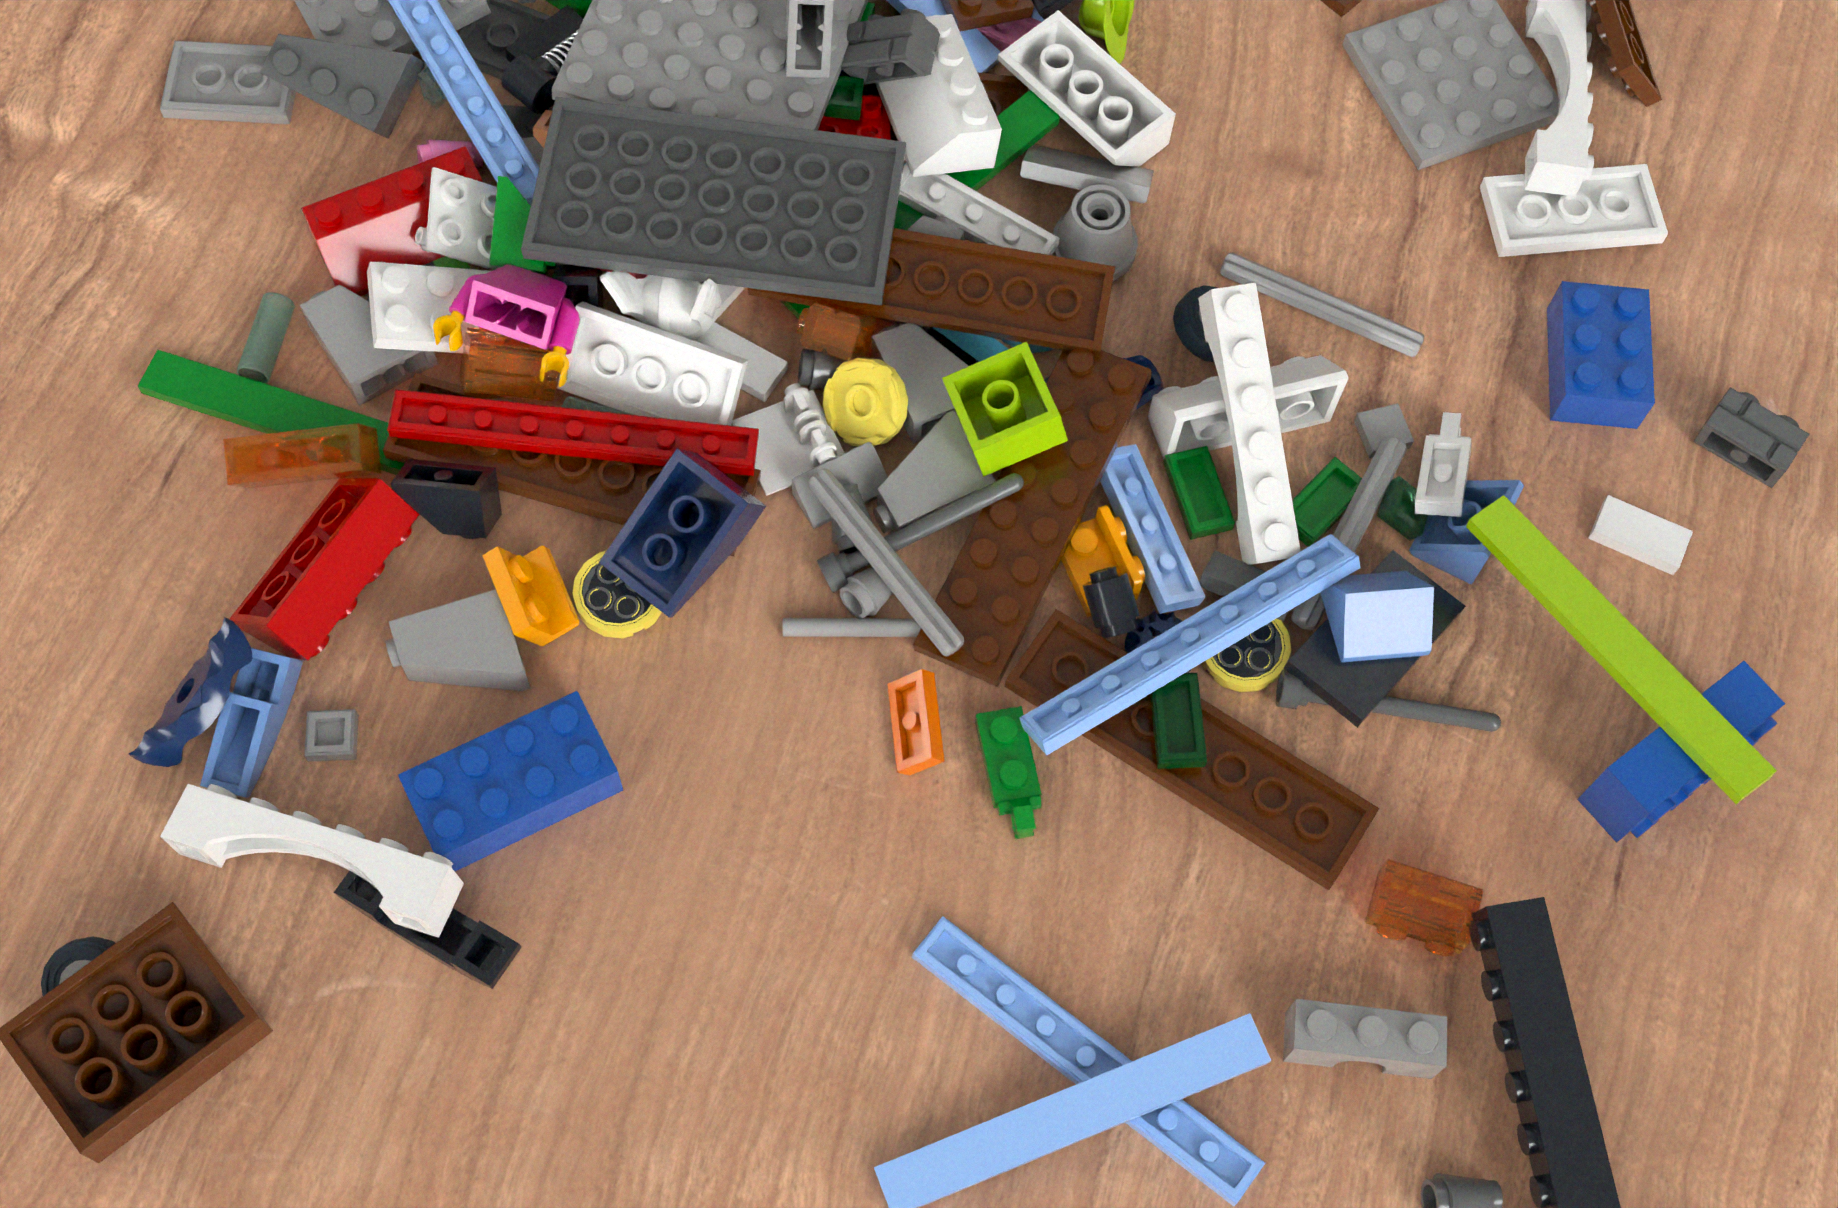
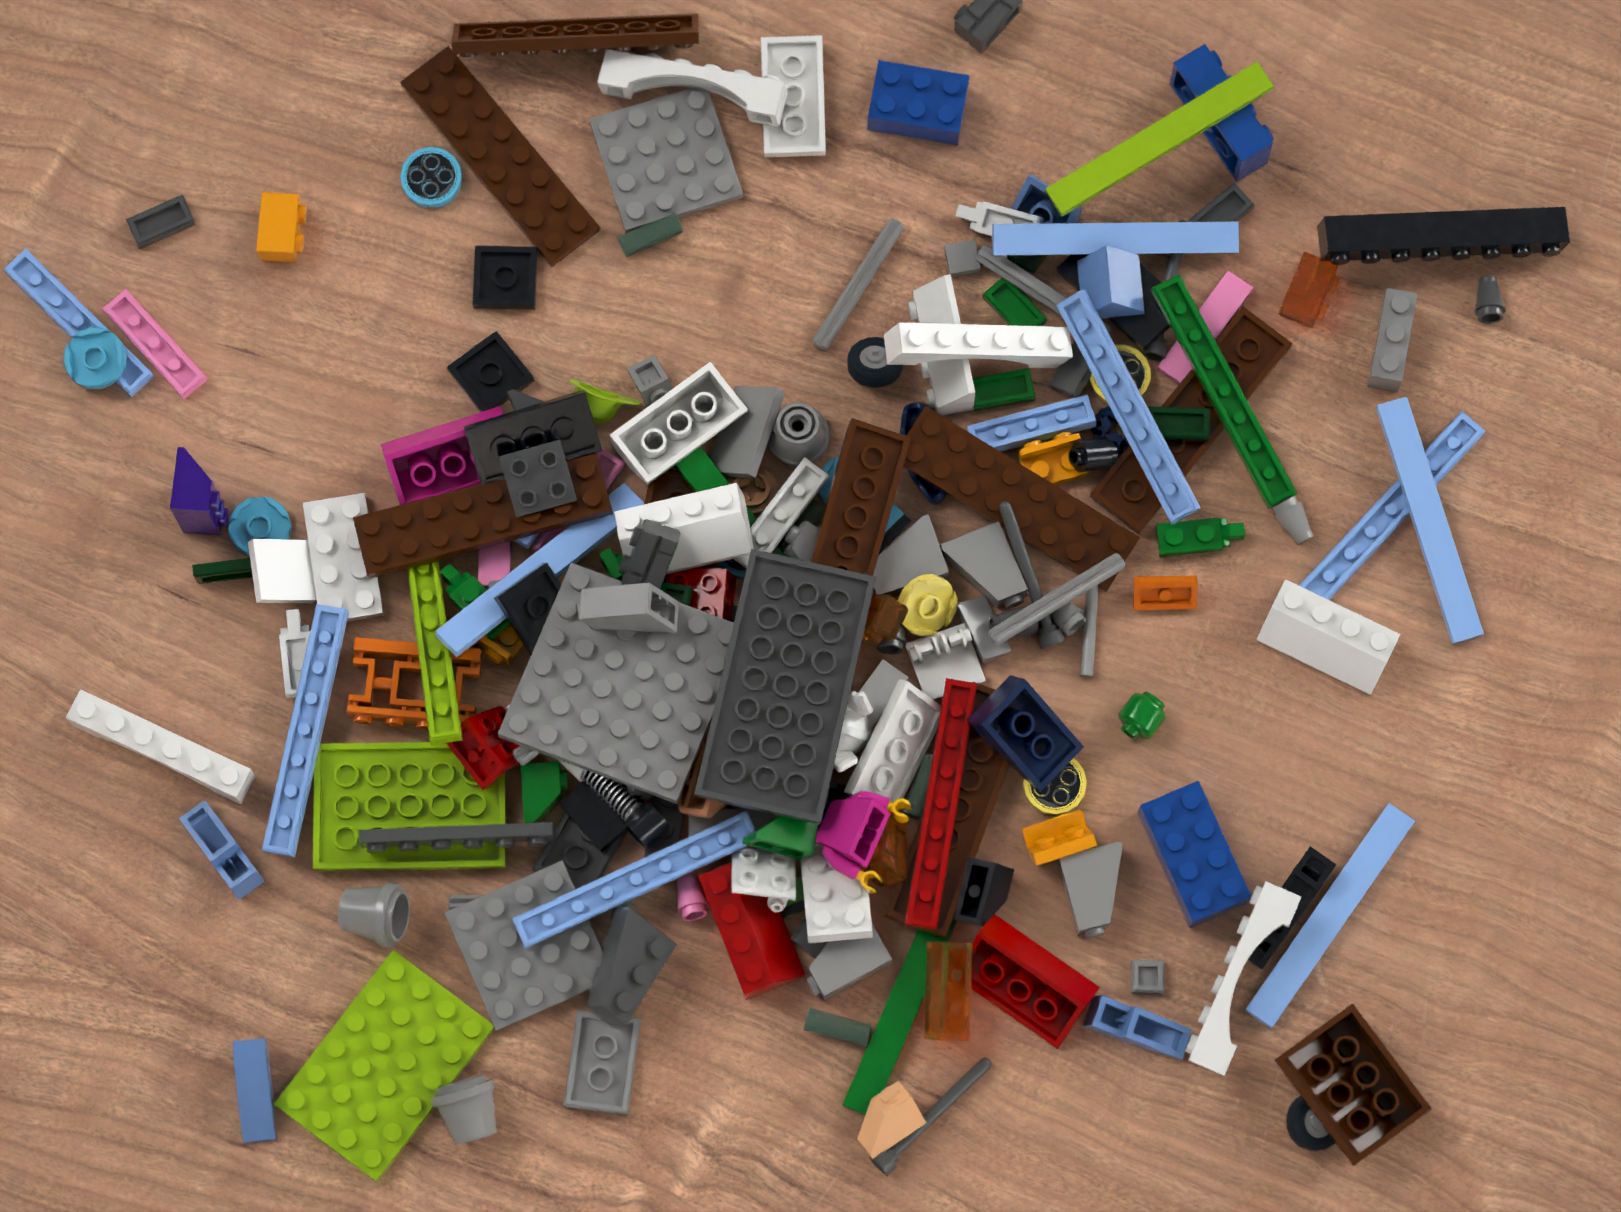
camera: 80 degrees left, 10 degrees up
dark blue piece [128,617,253,767] -> none
lime brick [942,342,1068,477] -> none
white tile [1588,495,1693,575] -> none
none -> sand green piece [618,212,683,257]
none -> light grey bracket [627,355,673,408]
none -> medium nougat gear [728,466,777,514]
none -> light nougat slope [857,1081,926,1159]
none -> dark grey piece [869,1058,991,1176]
none -> light blue tile [992,222,1239,255]
none -> green head [1118,691,1166,740]
none -> green tile [1151,274,1297,509]
none -> bright pink tile [1157,271,1254,385]
none -> dark grey tile [1188,183,1255,222]
none -> light blue tile [1245,803,1415,1029]
none -> white slope [1256,579,1401,695]
none -> light grey cone [1273,496,1314,545]

